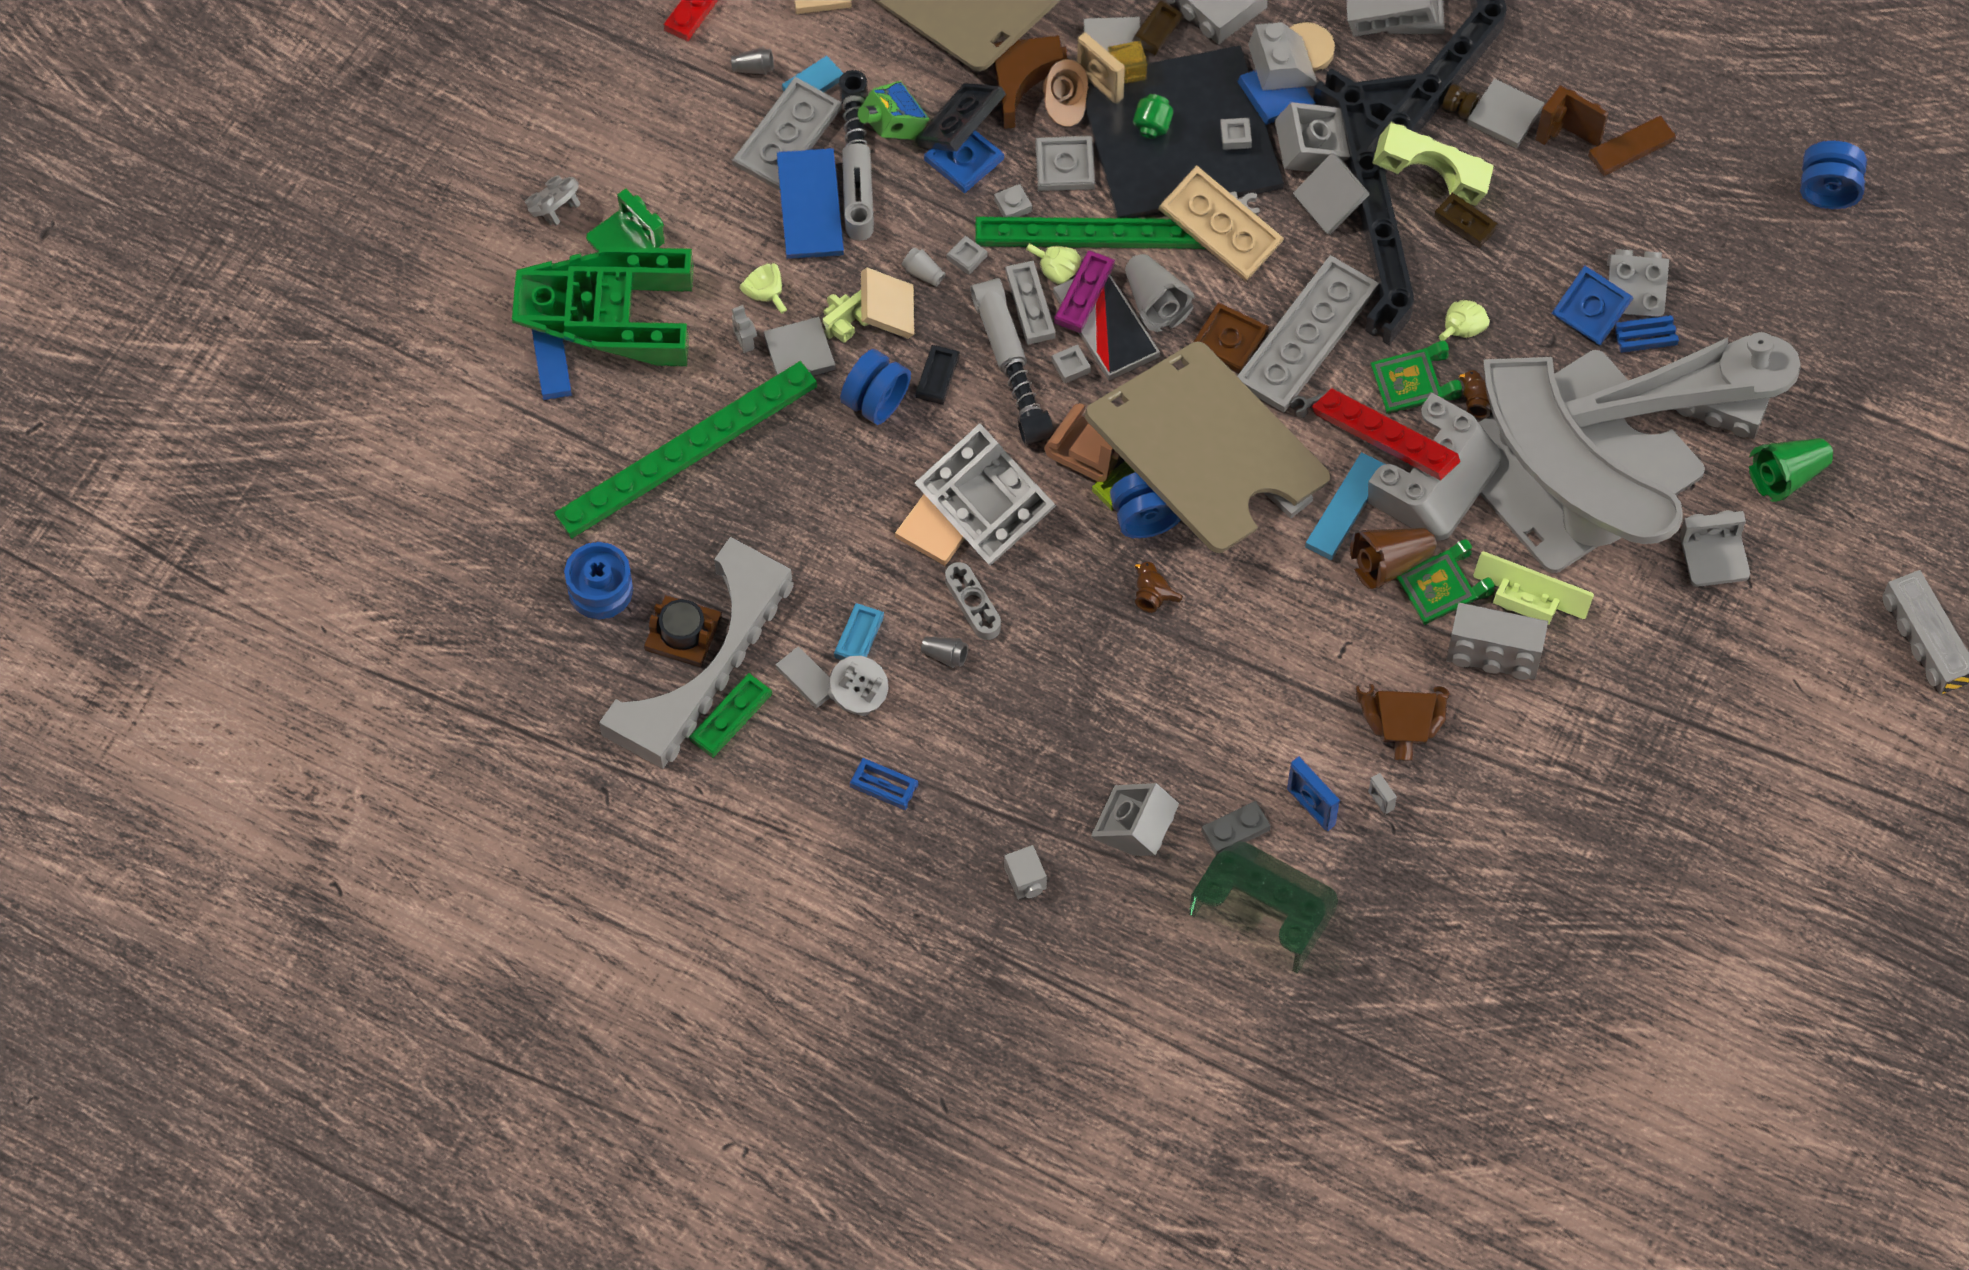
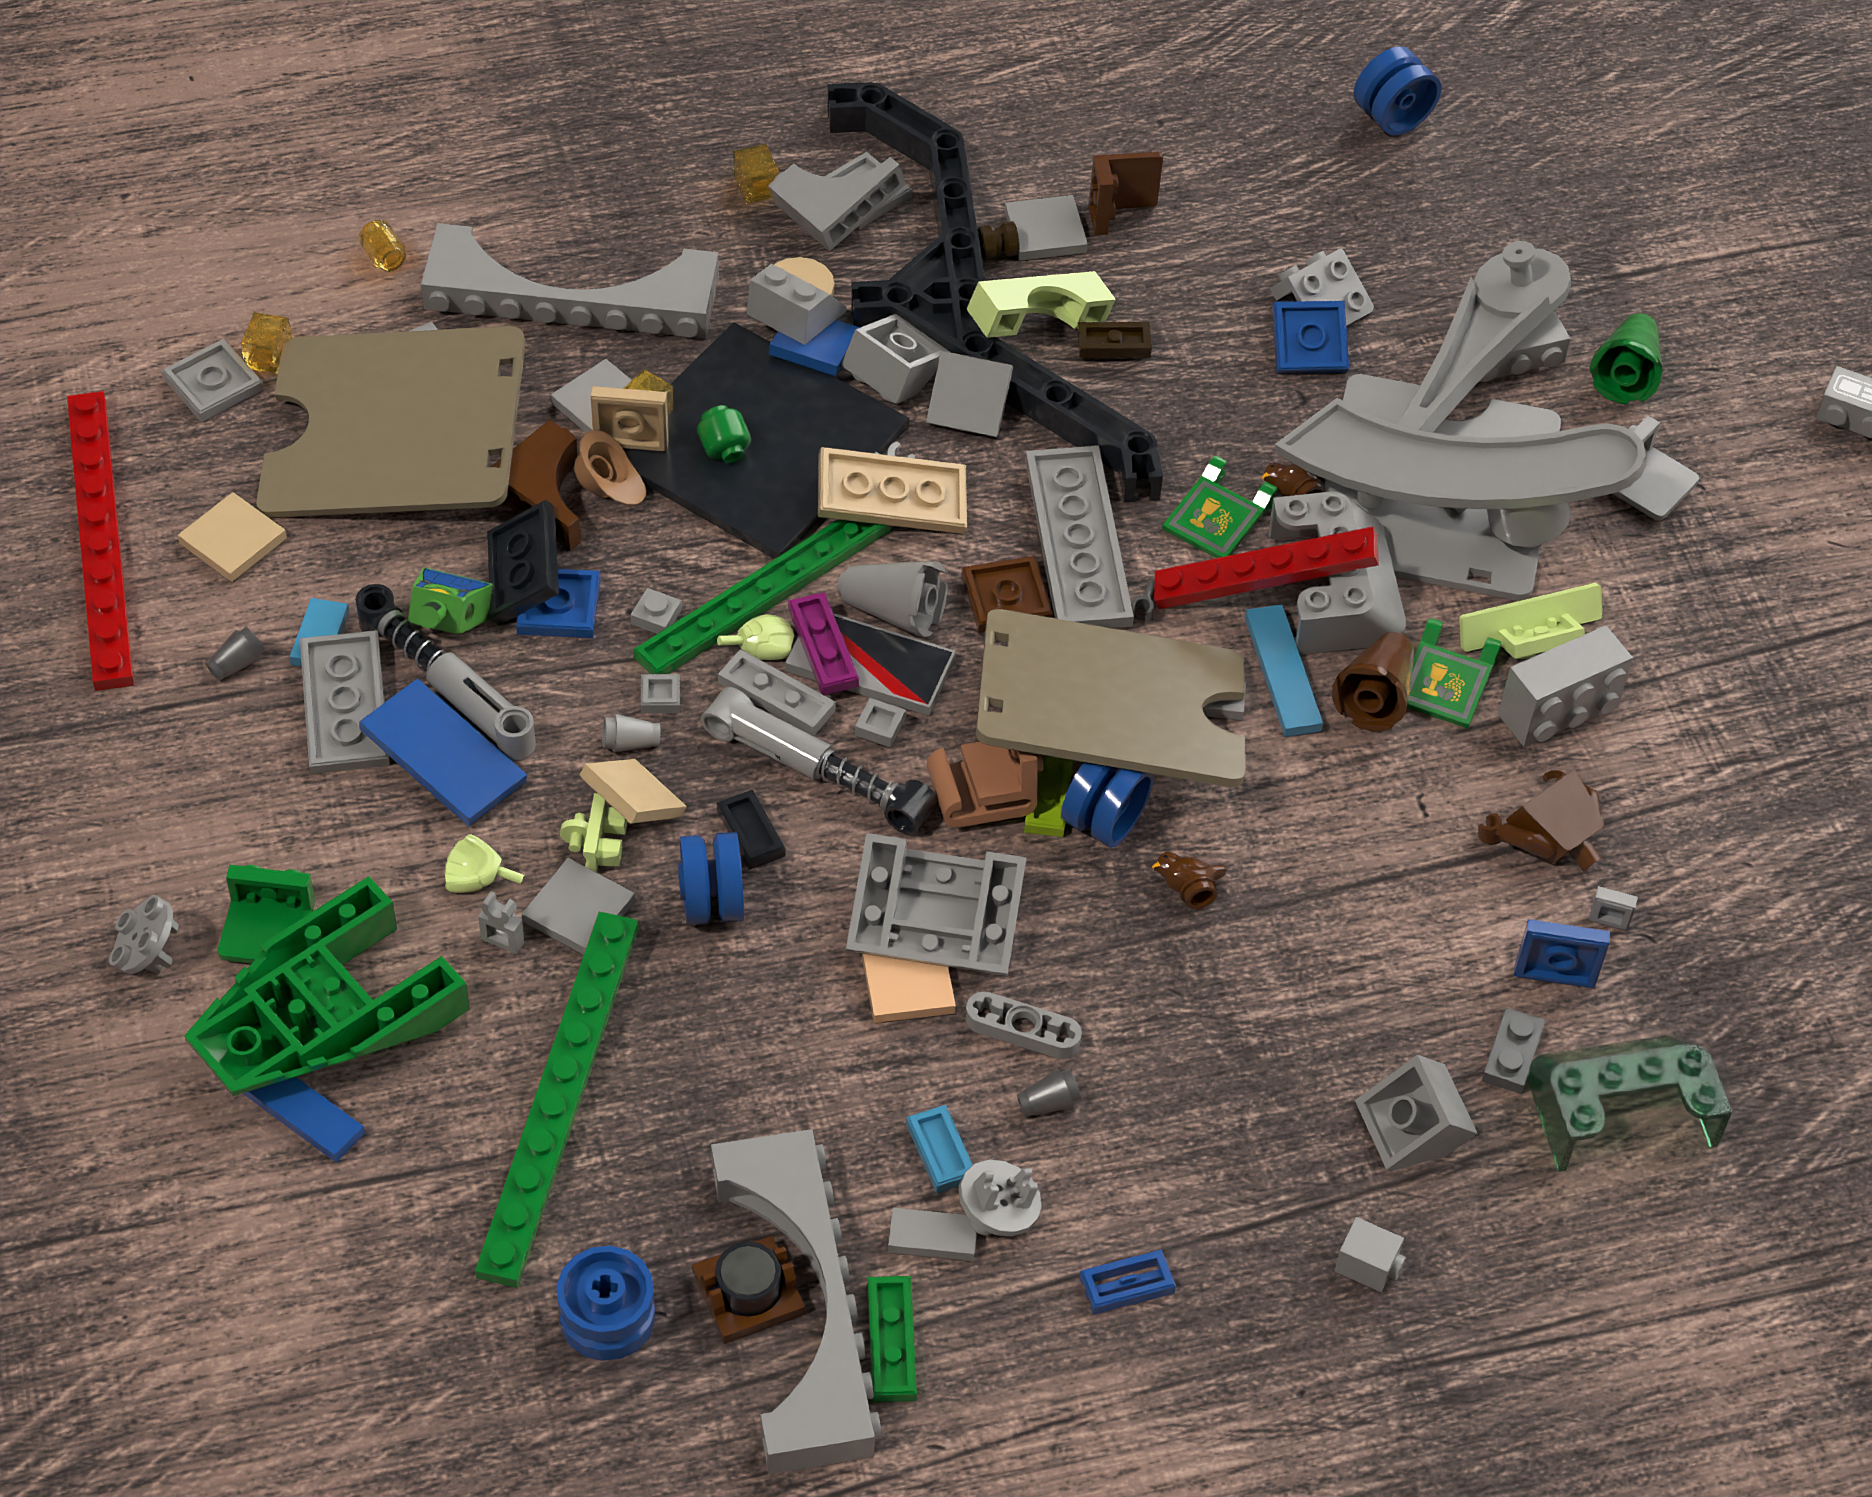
camera: 45 degrees left, 10 degrees down
light grey tile [1035,136,1095,191] -> none
dark brown tile [1132,0,1184,55] -> none
light grey plate [1220,118,1252,150] -> none
yellowish green piece [1439,300,1490,341] -> none
reddish brown tile [1588,115,1676,177] -> none
blue tile [1614,315,1679,353] -> none

